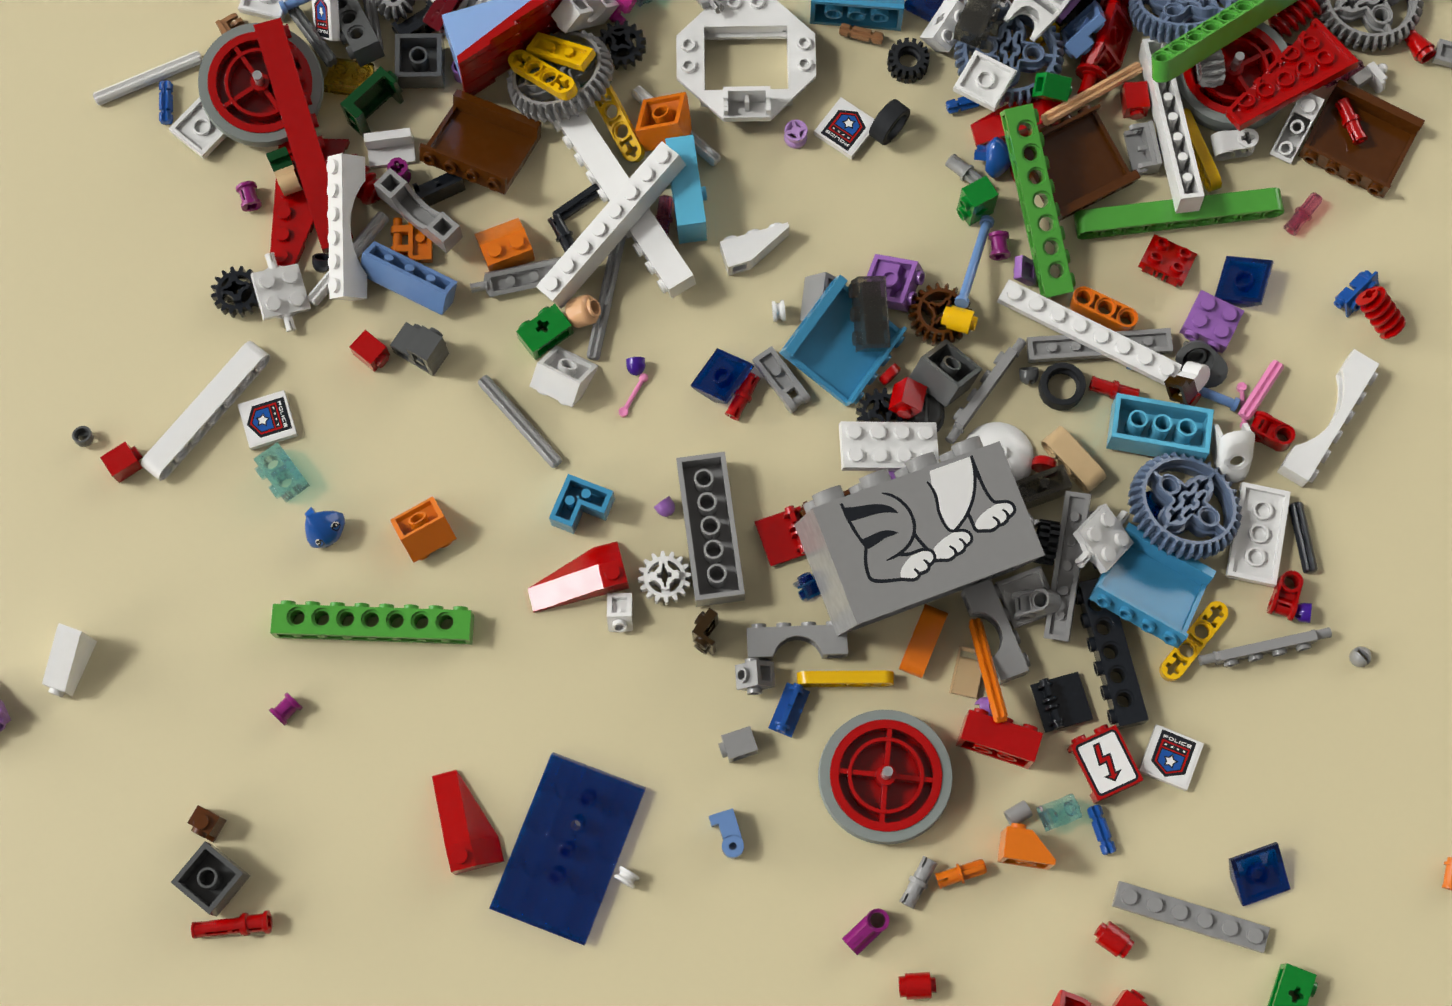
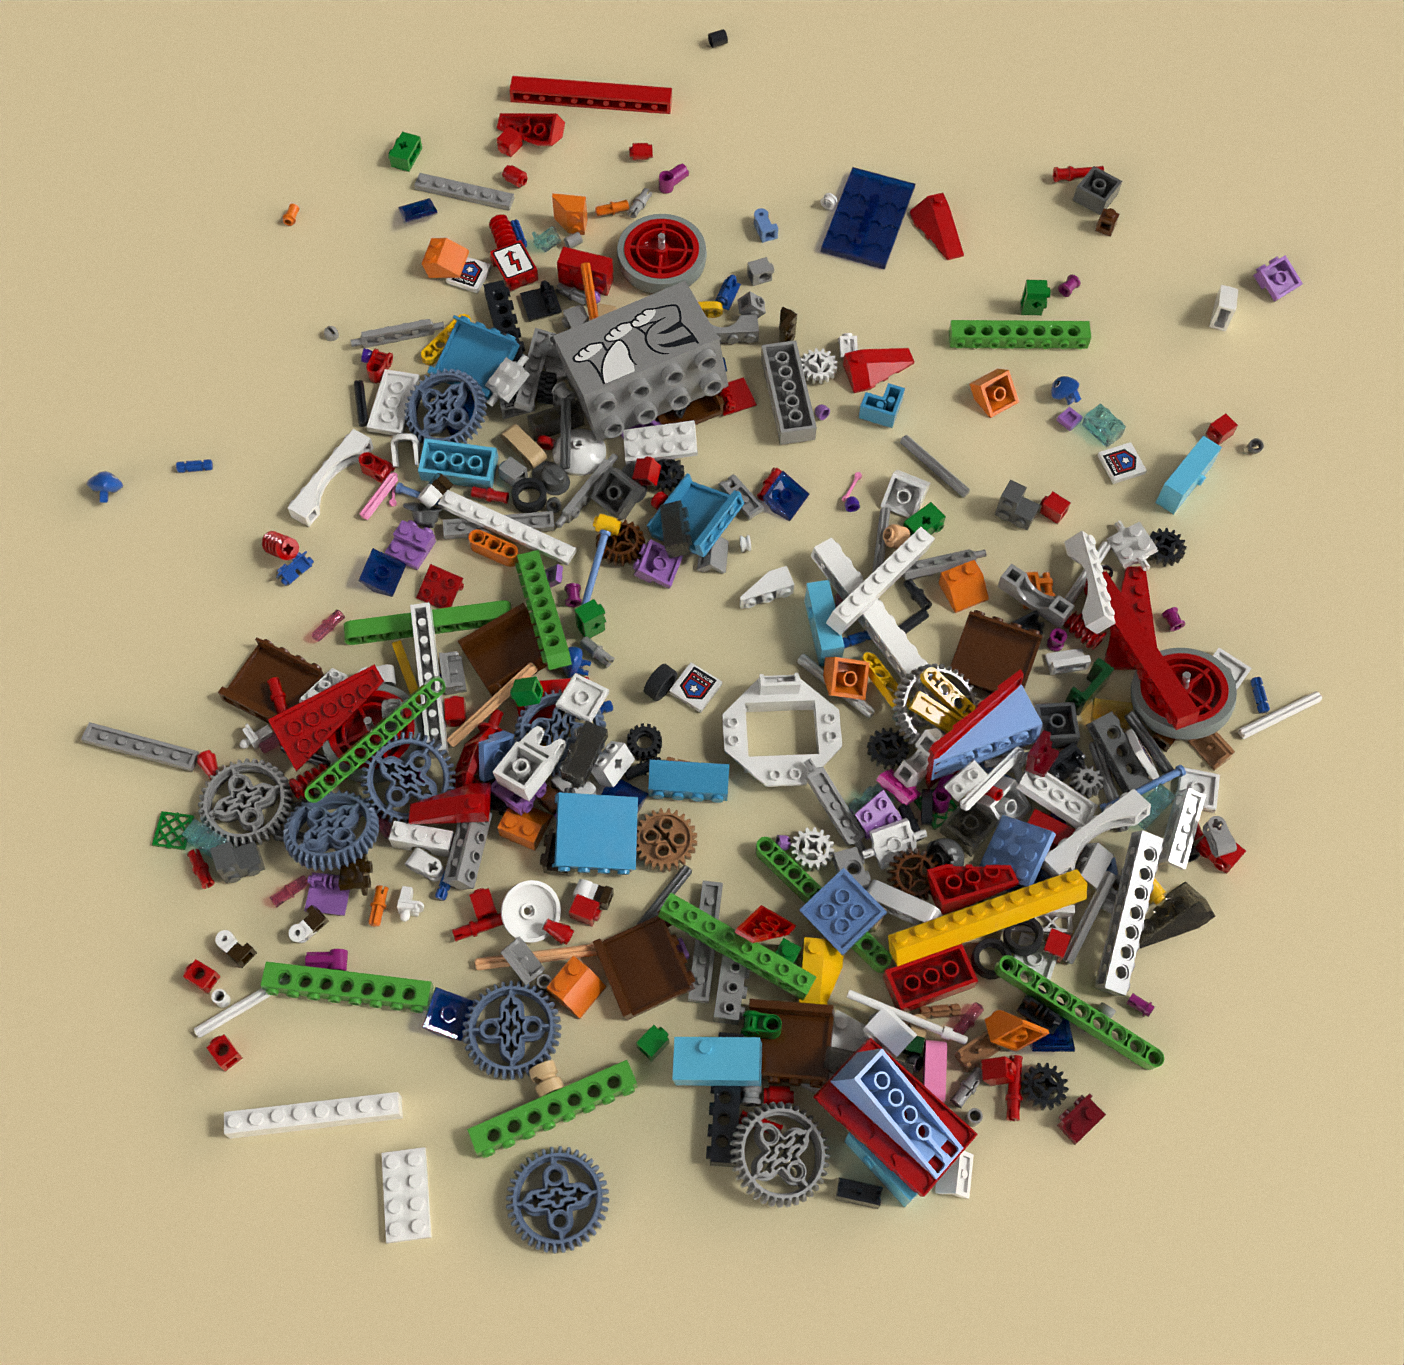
camera: 175 degrees right, 10 degrees down
white beam [141,341,270,481] -> none
leg [266,146,302,196] -> none
medium blue brick [360,241,457,315] -> none
lavender wheel [784,119,808,149] -> none
none -> orange slope [422,238,469,278]
none -> red piece [489,214,516,249]
none -> light grey brick [498,456,528,487]
none -> dark grey piece [532,461,570,495]
none -> flat silver axle [556,283,587,305]
none -> dark grey axle [560,398,571,469]
none -> black axle [625,757,661,781]
none -> green brick [1020,280,1051,316]
none -> medium lavender plate [1056,406,1083,431]
none -> medium azure brick [1155,436,1222,515]

